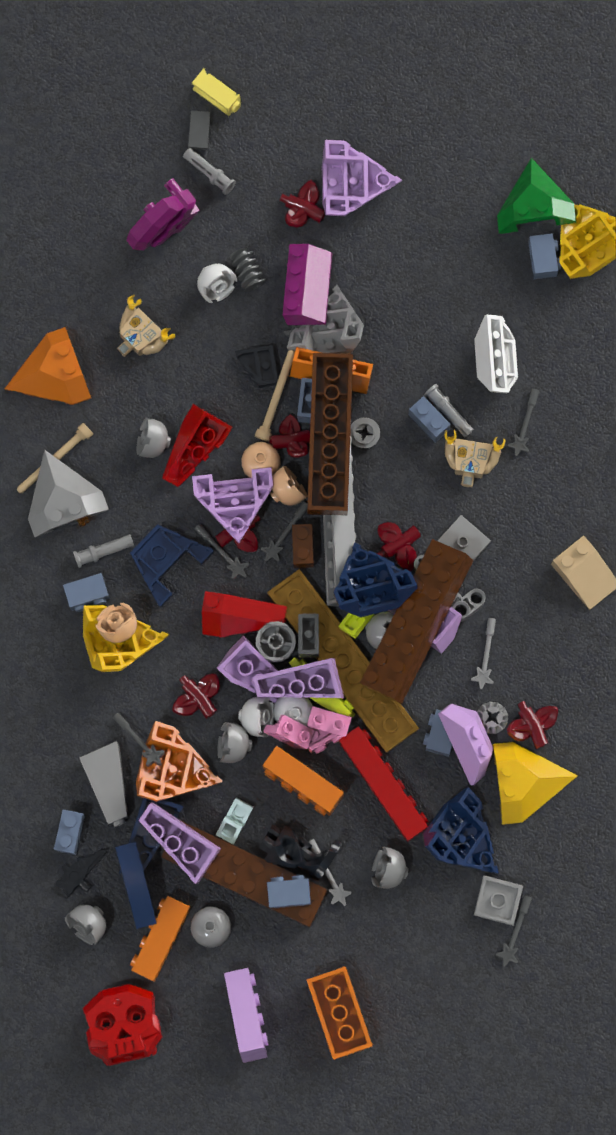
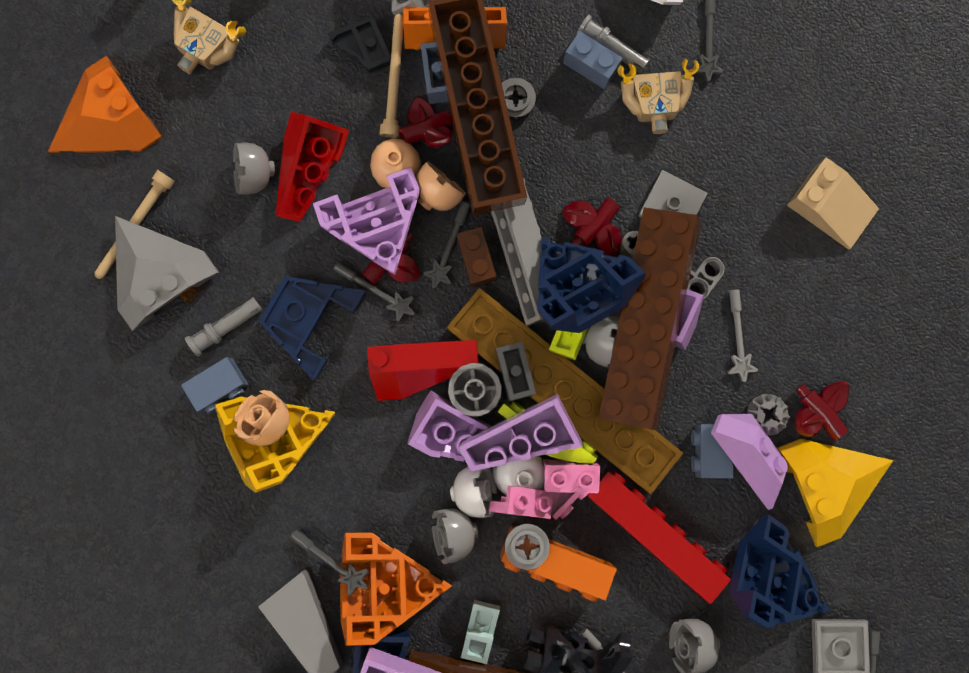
camera: 25 degrees left, 5 degrees up
dark red plant [172,673,220,719] -> none
none -> light grey gear [505,524,550,570]

